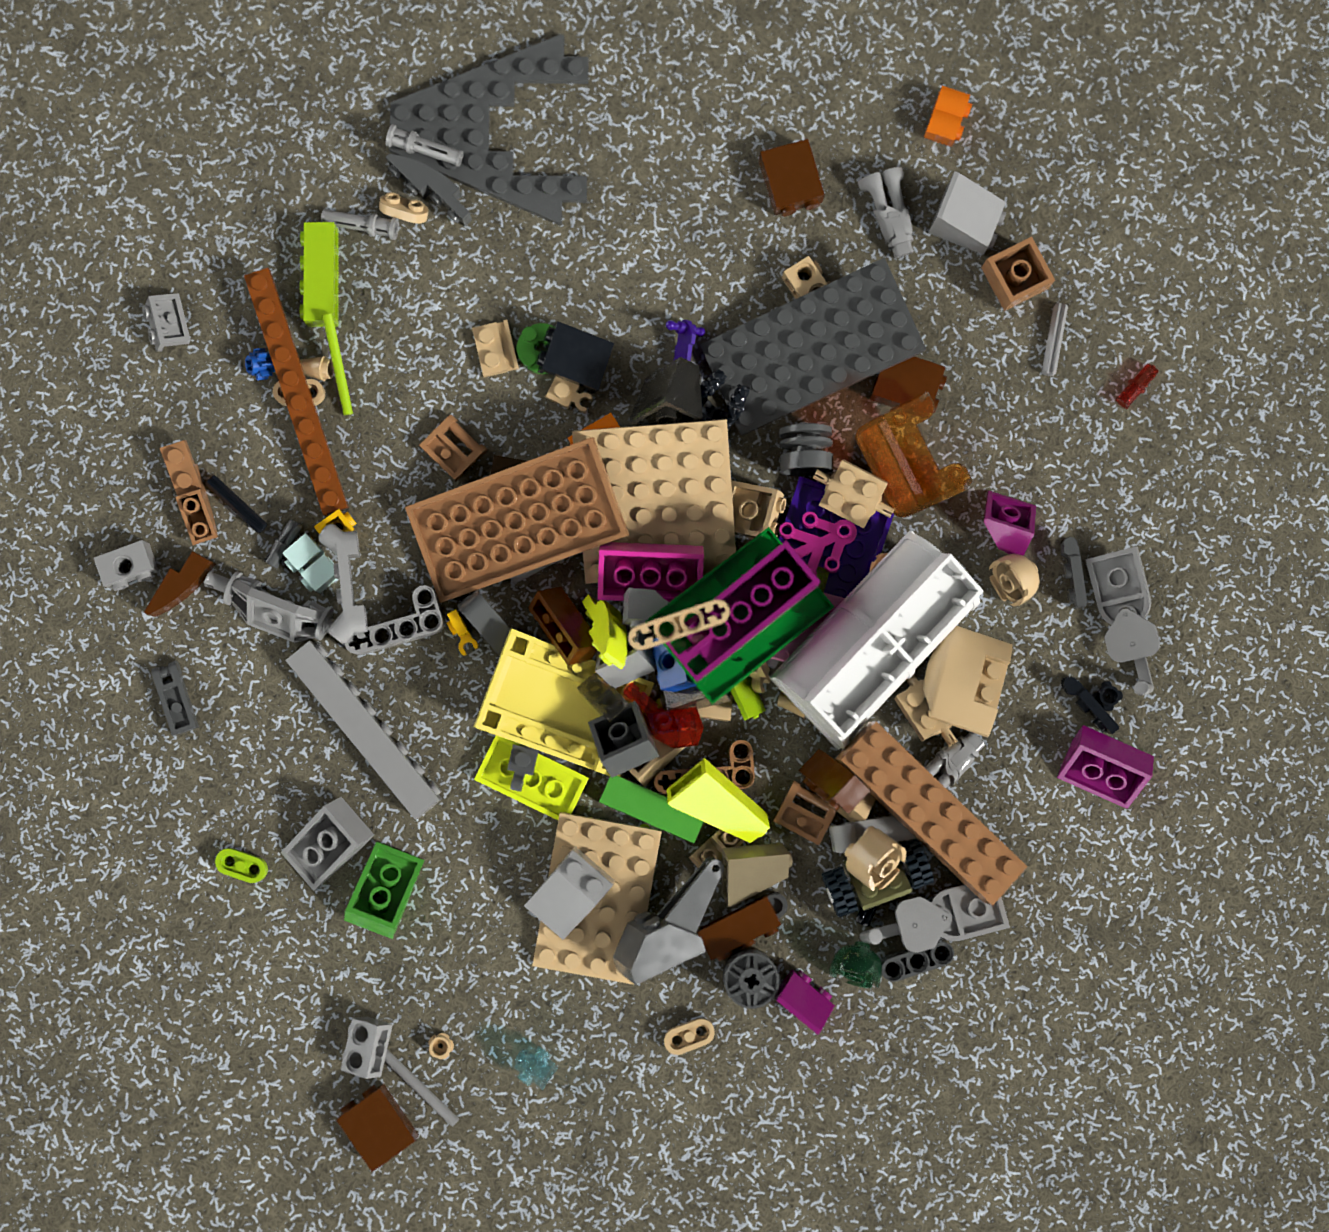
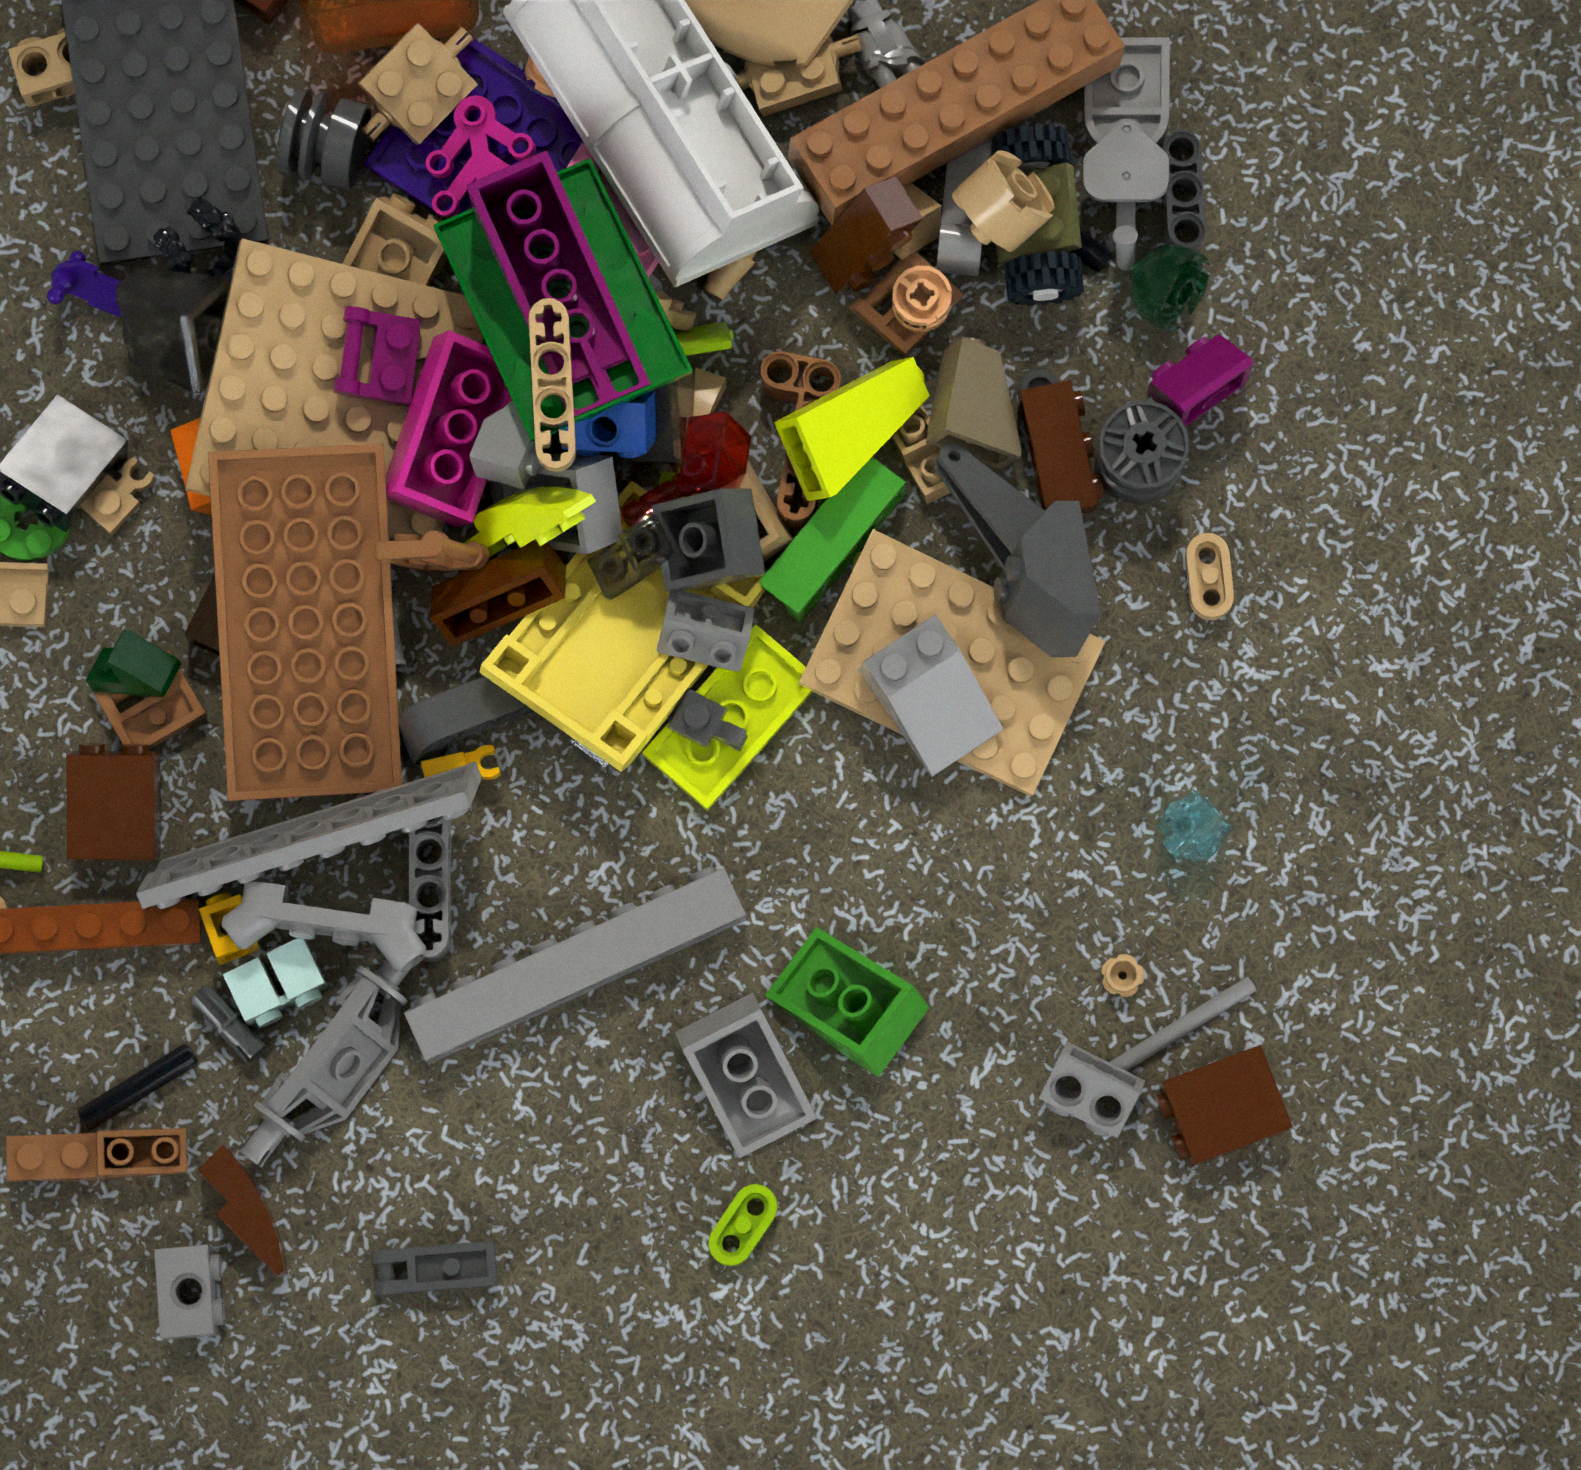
camera: 70 degrees left, 5 degrees down
none -> reddish brown brick [66,743,161,860]
none -> dark green slope [85,630,182,698]
none -> light grey plate [136,762,482,909]
none -> magenta plate [333,306,421,406]
none -> medium nougat plate [376,530,489,572]
none -> light grey bracket [656,591,755,672]
none -> light nougat wheel [892,266,952,332]

